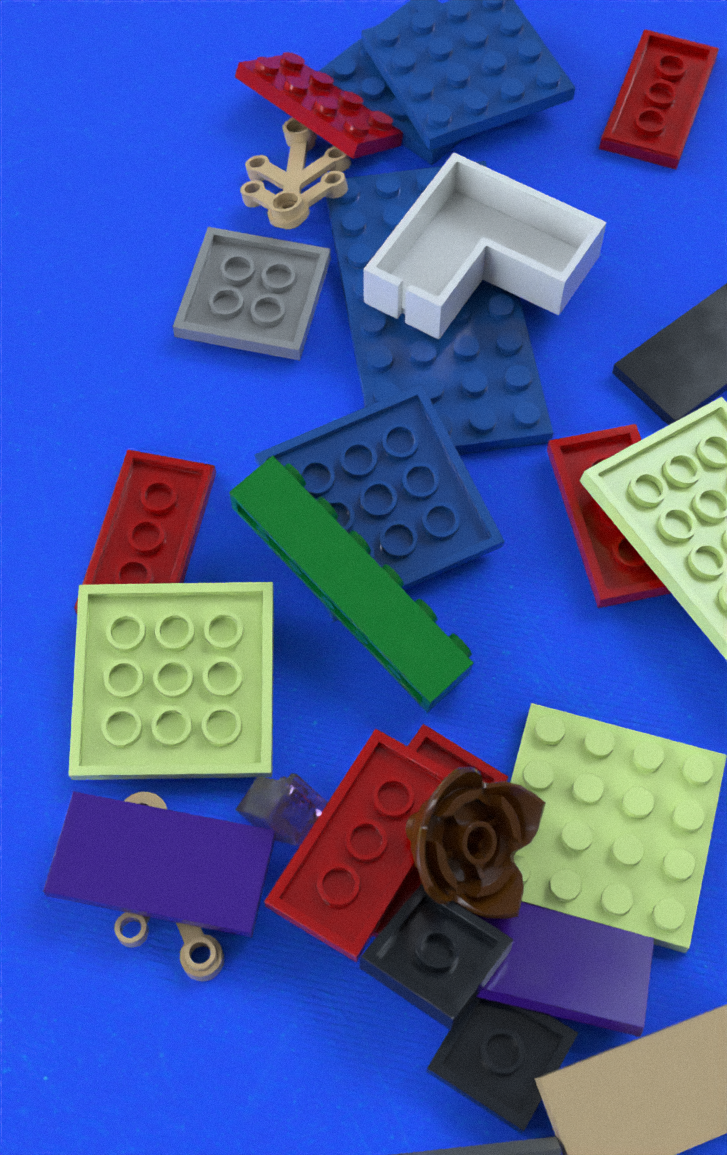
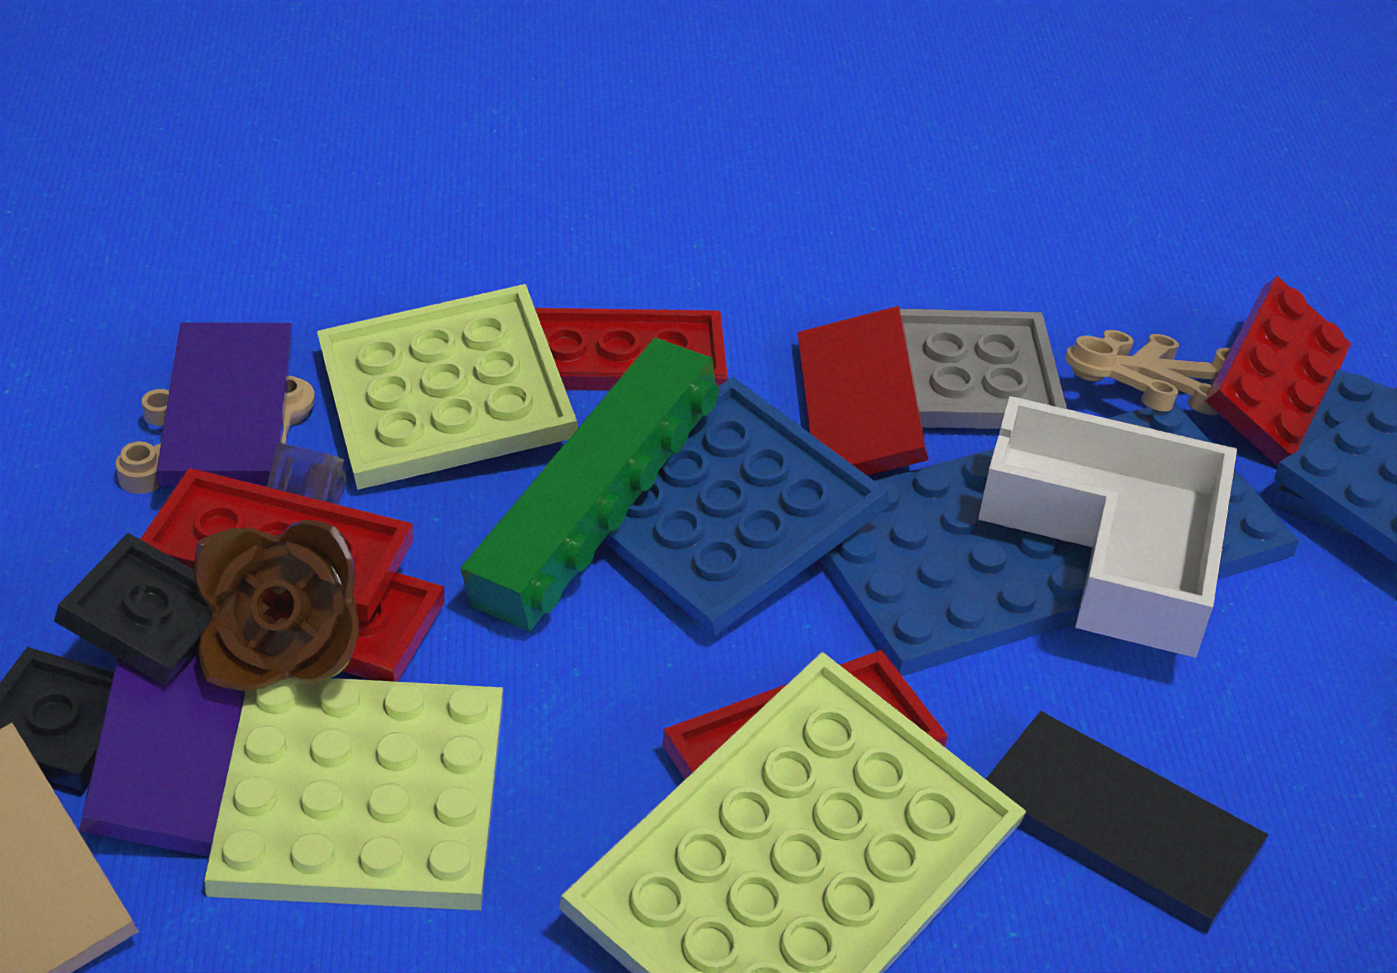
camera: 70 degrees right, 20 degrees down
none -> red tile [798,306,929,476]

